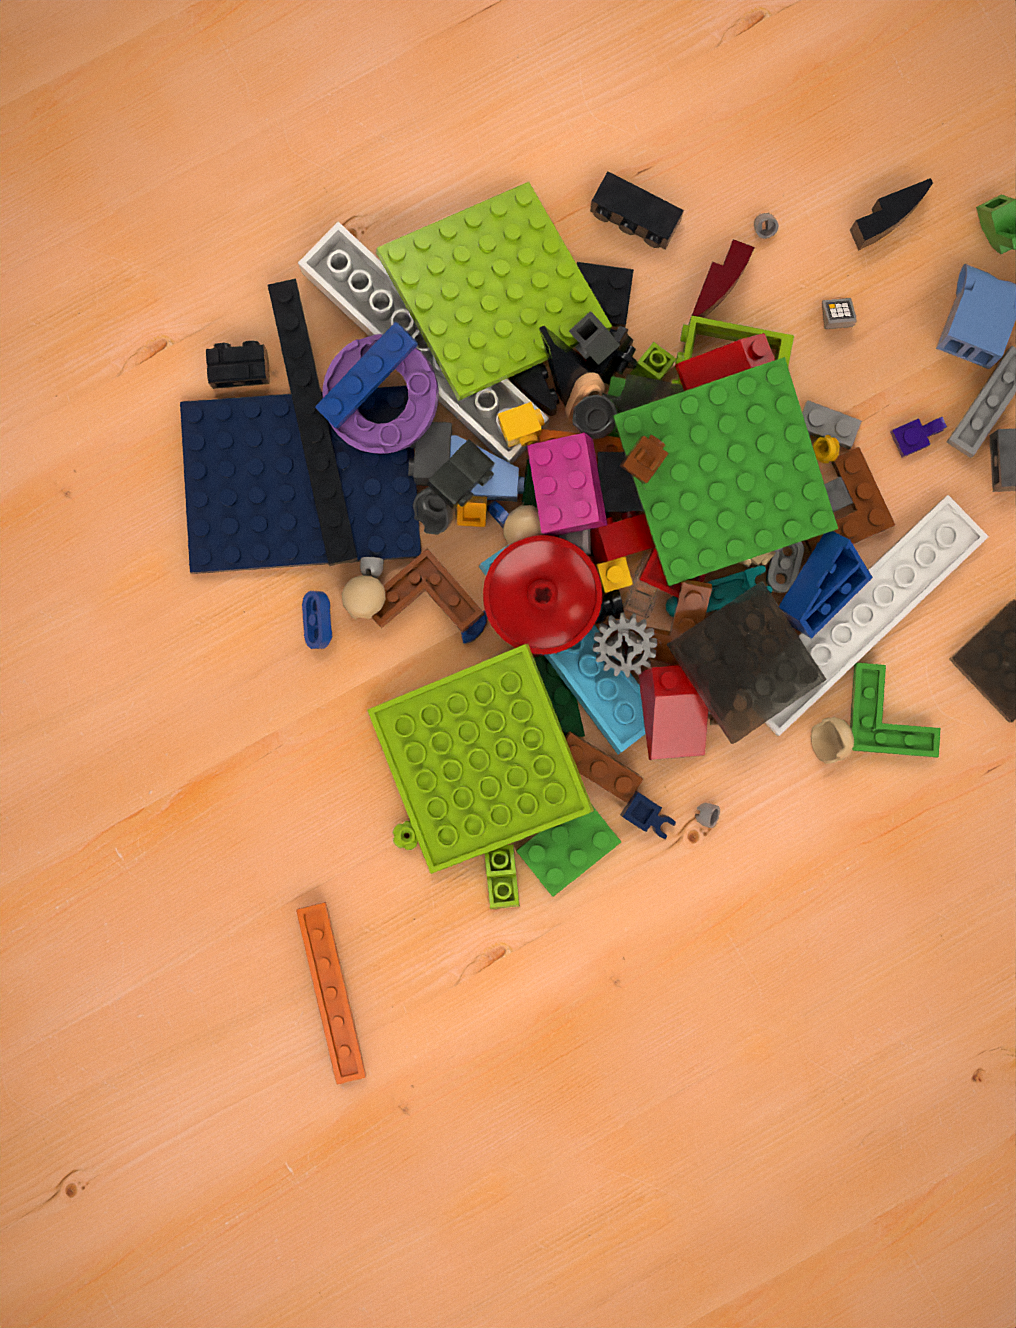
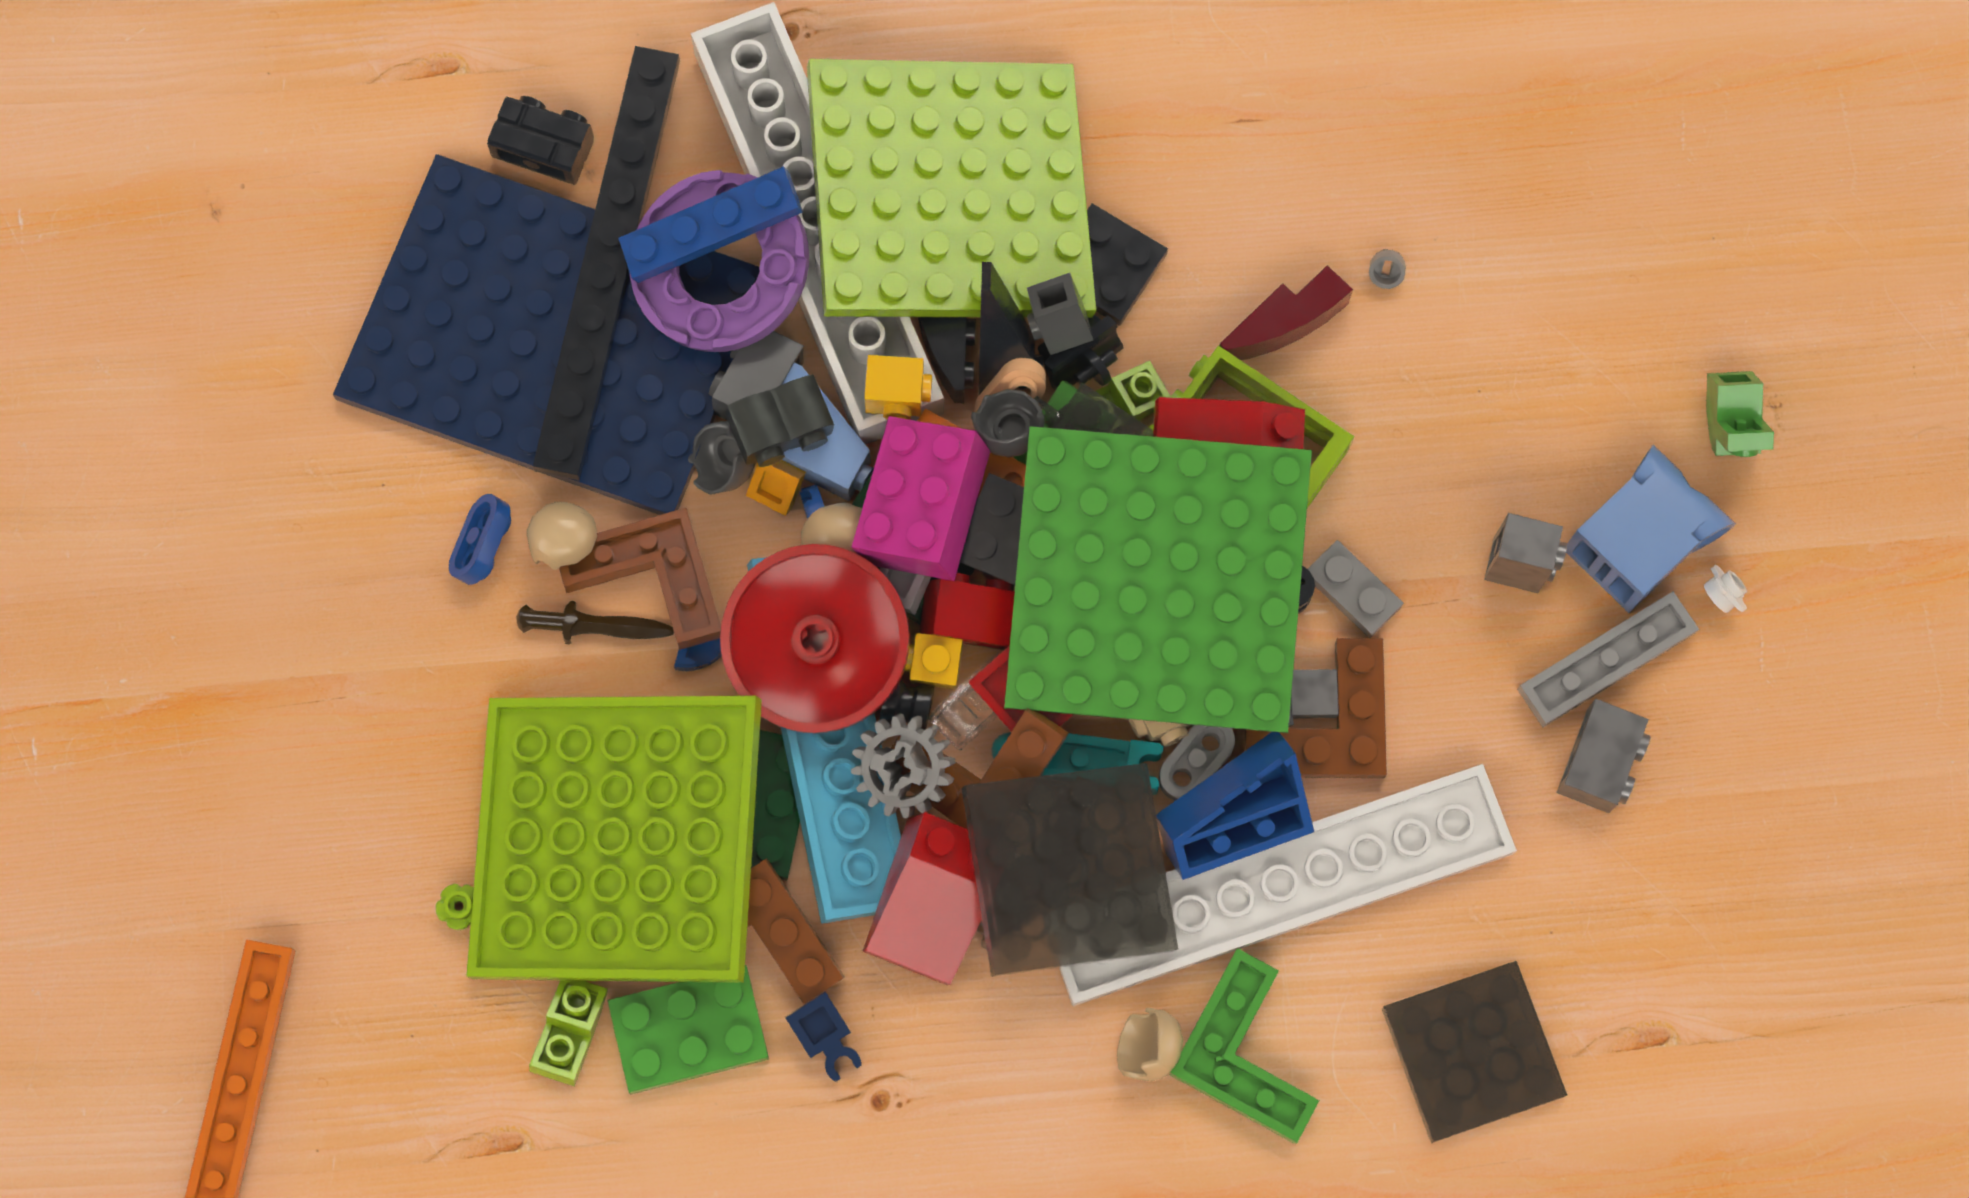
camera: 20 degrees right, 10 degrees down
light grey hinge [360,557,384,578] -> none
black brick [590,171,684,250] -> none
dark orange brick [620,435,669,484] -> none
light grey hinge [695,803,720,828] -> none
yellow plate [813,435,840,464] -> none
slope [822,298,857,329] -> none
black slope [850,178,933,251] -> none
dark purple plate [890,417,947,458] -> none
none -> dark brown sword [516,601,674,645]
none -> flat silver brick [1484,513,1567,593]

